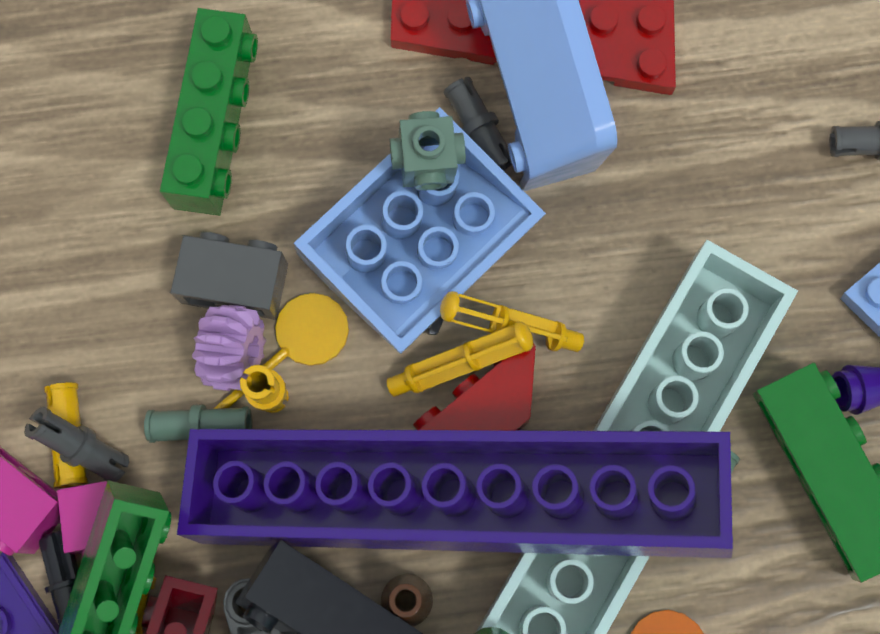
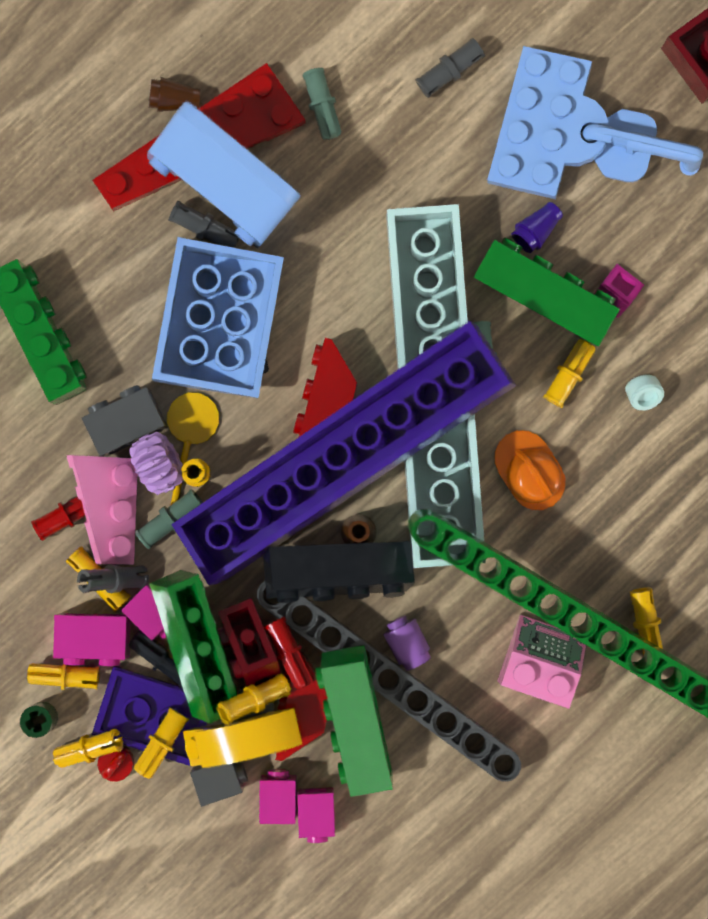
camera: 40 degrees left, 10 degrees up
yellow piece [387,321,533,397] -> none
sand green brick [390,111,466,191] -> none
yellow piece [440,291,584,352] -> none
none -> red axle [31,497,85,541]
none -> bright pink wing [66,455,137,565]
none -> sand green axle [302,68,341,140]
none -> yellow axle [543,339,596,408]

